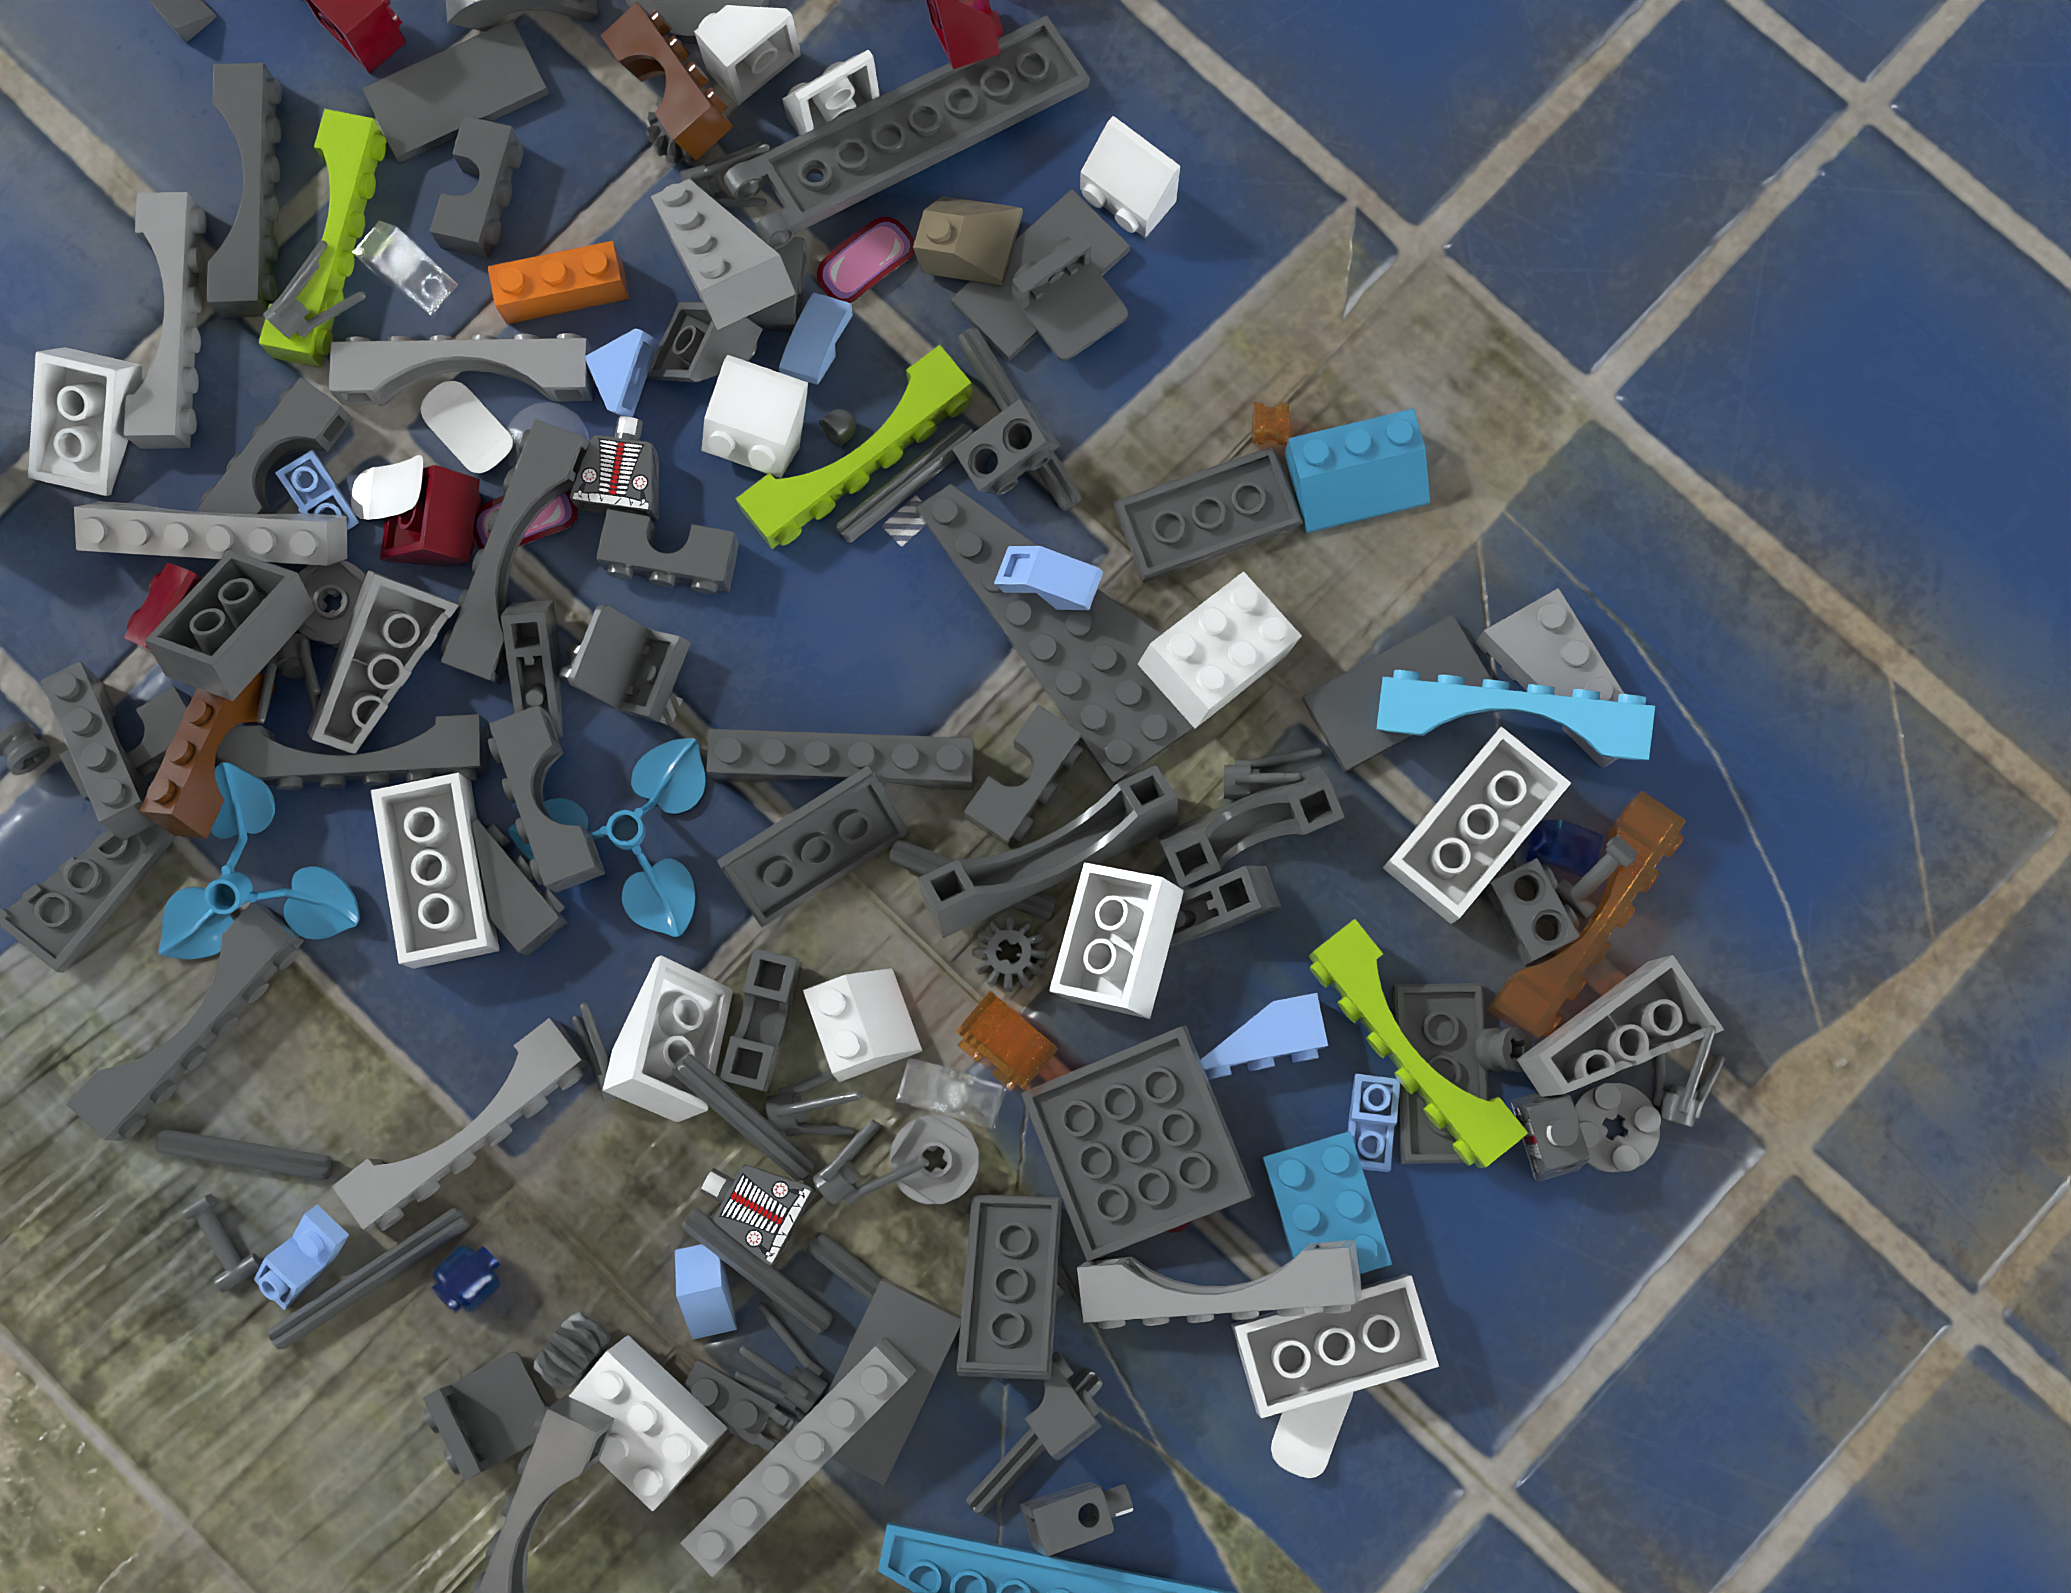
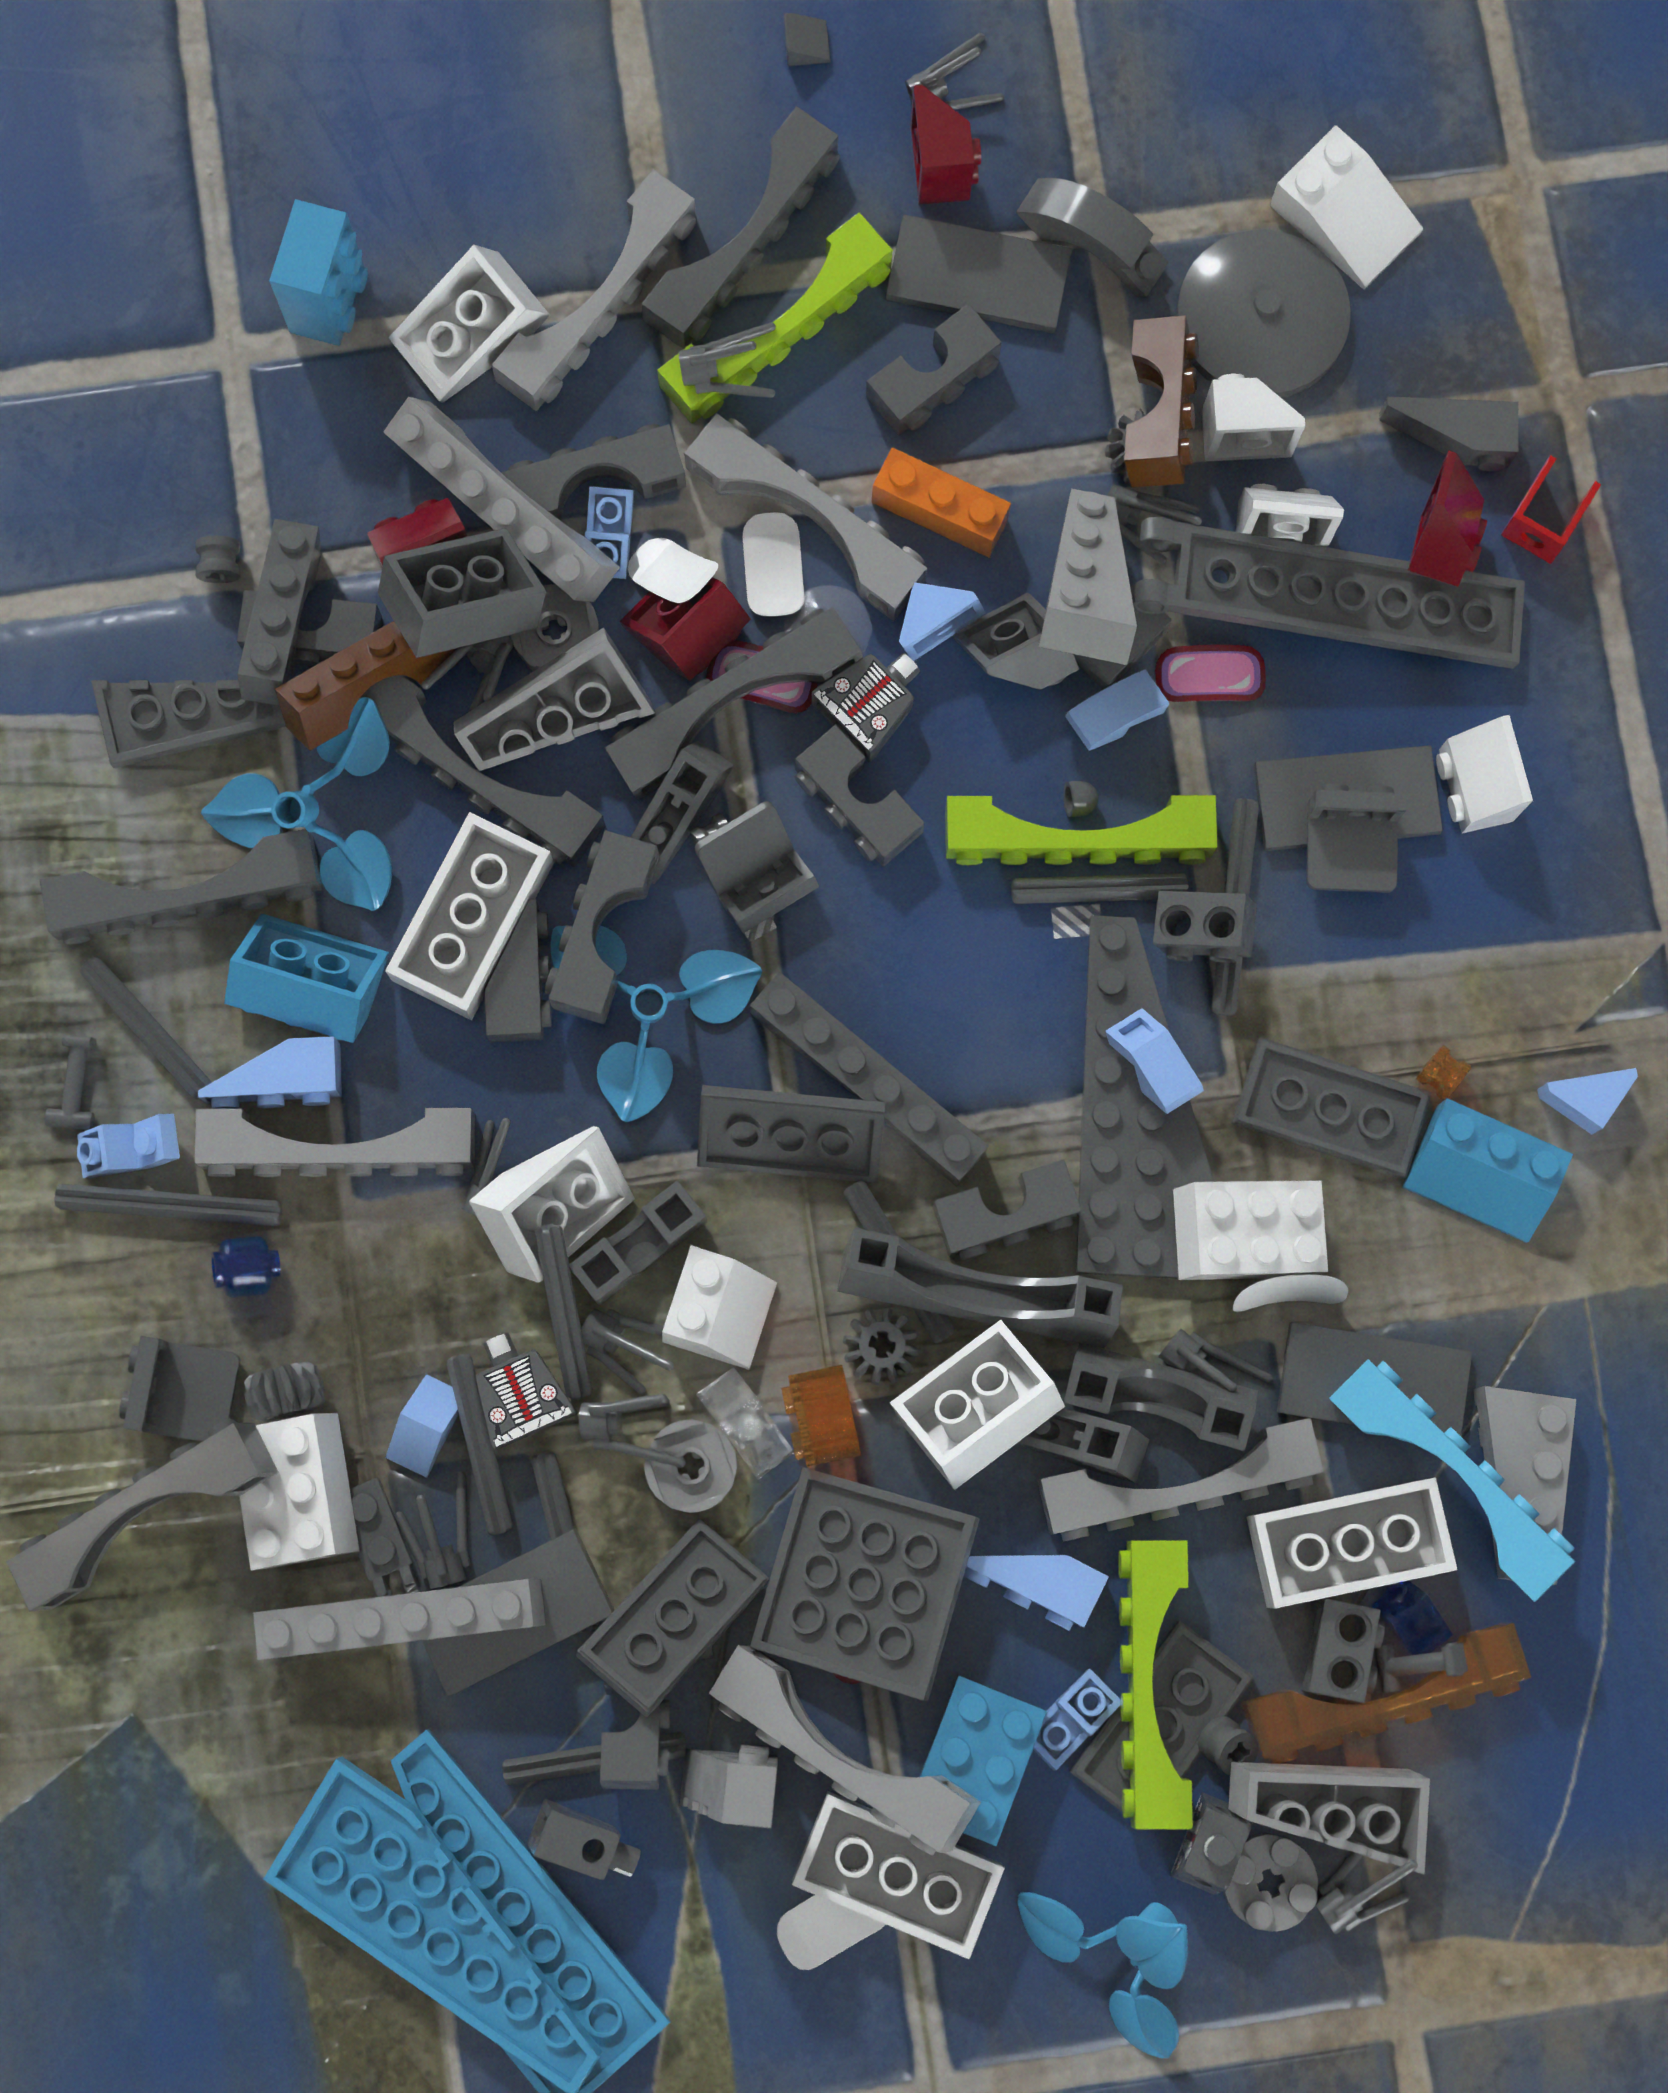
camera: 30 degrees right, 0 degrees up
clear slope [352,221,458,316] -> none
white slope [701,355,808,478] -> none
dark tan slope [913,196,1023,286] -> none
none -> light blue slope [198,1036,342,1109]
none -> dark azure slope [224,913,389,1043]
none -> light grey wedge [679,1745,778,1828]
none -> dark azure plant [1017,1892,1188,2059]
none -> light grey arch [1037,1418,1324,1542]
none -> white sticker [1233,1274,1348,1312]
none -> light blue slope [1537,1068,1638,1135]

